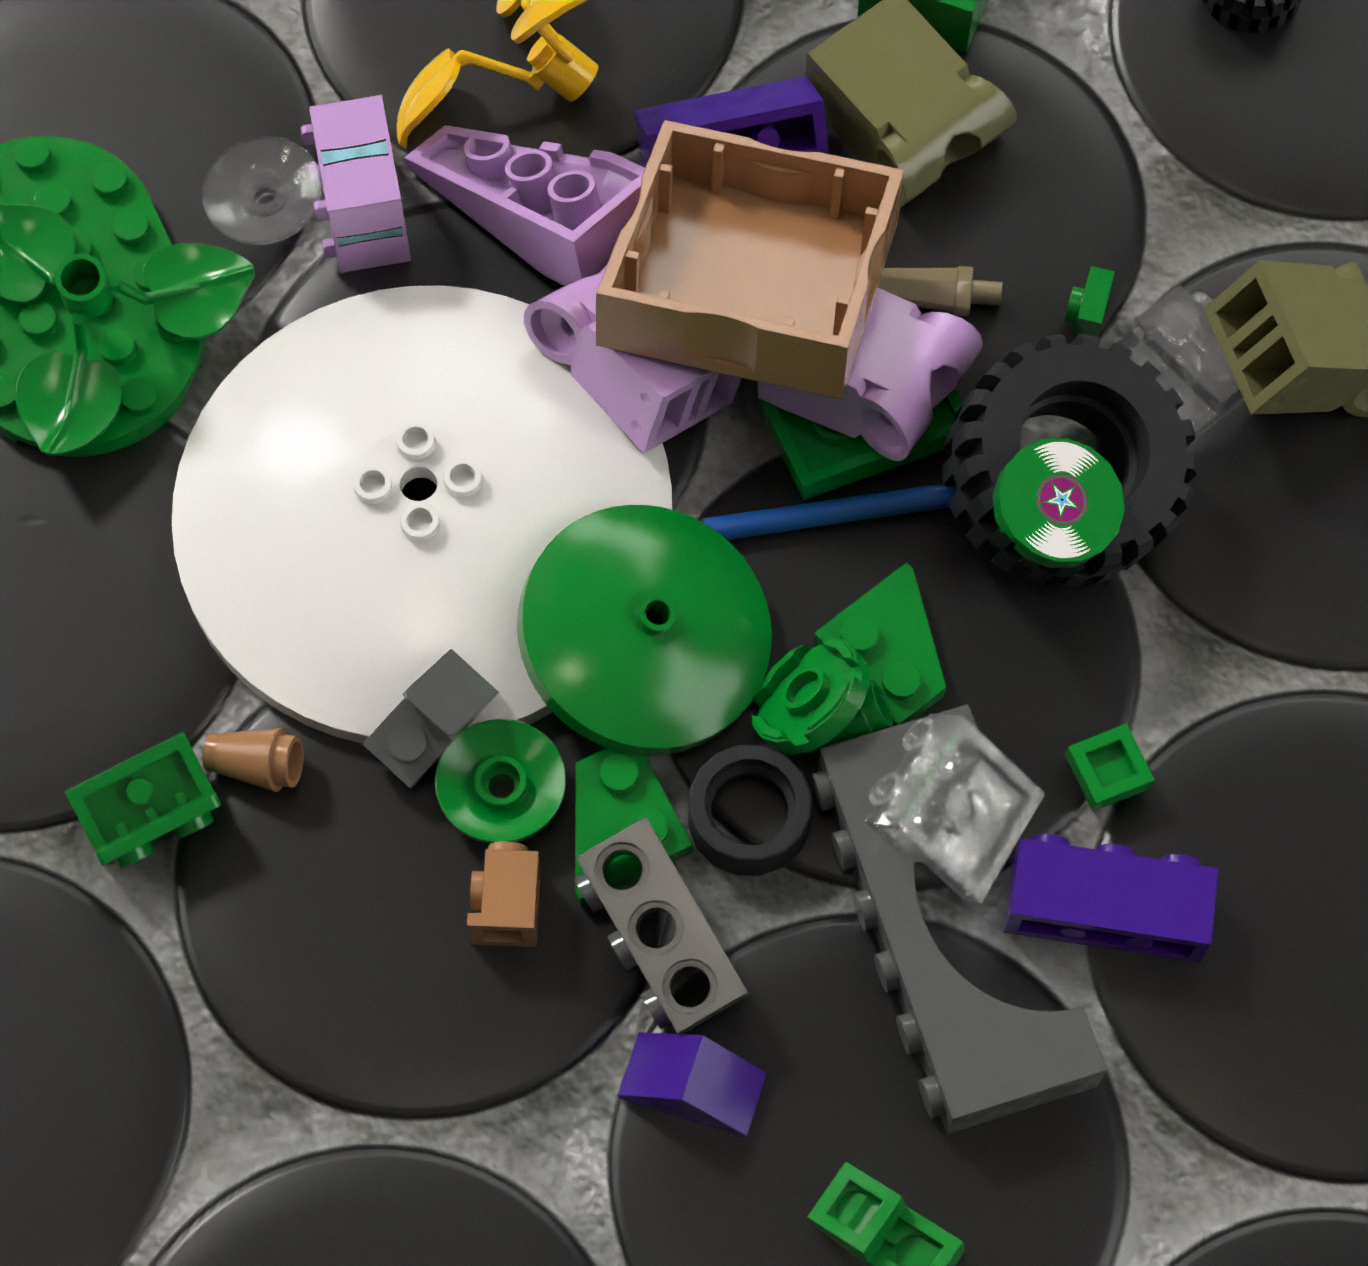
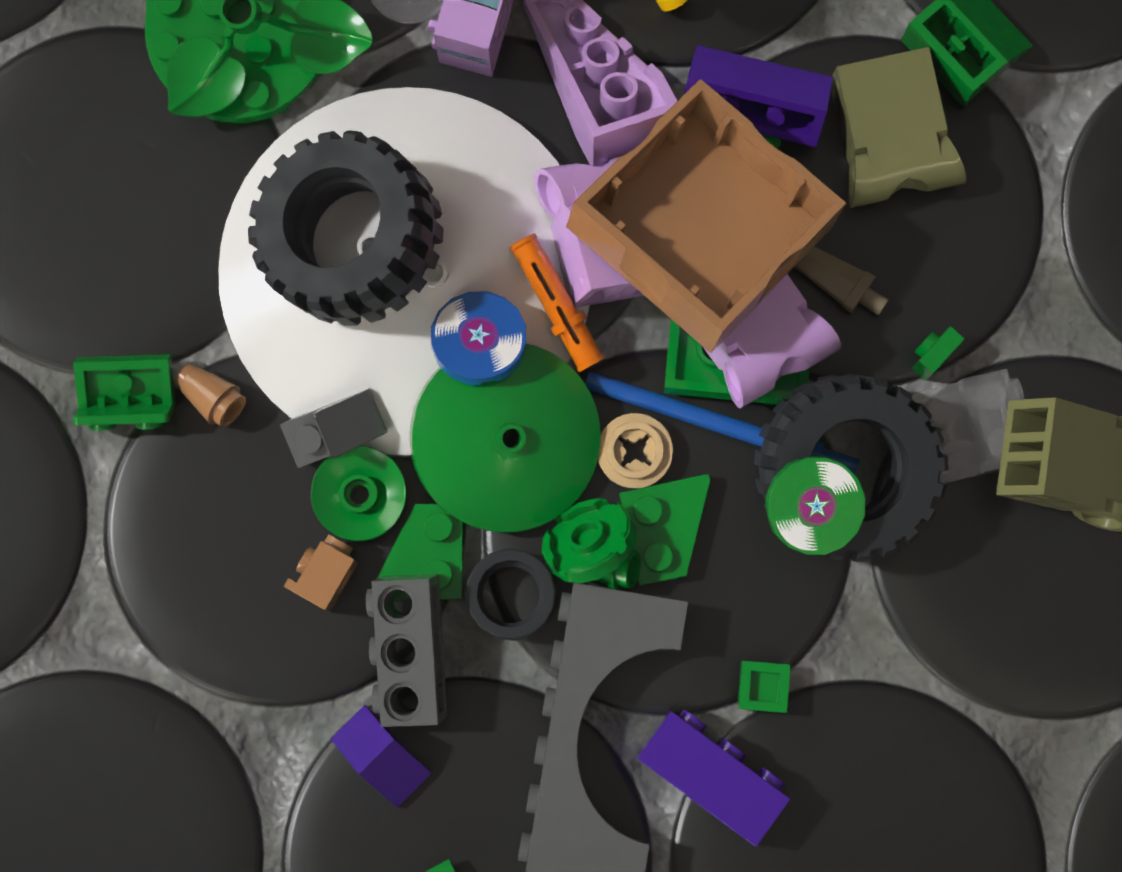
camera: 30 degrees right, 15 degrees up
clear plate [865,714,1045,903] -> none
none -> black tyre [248,130,444,326]
none -> blue tile [431,291,526,385]
none -> orange pin [509,233,605,372]
none -> tan gear [598,413,673,489]

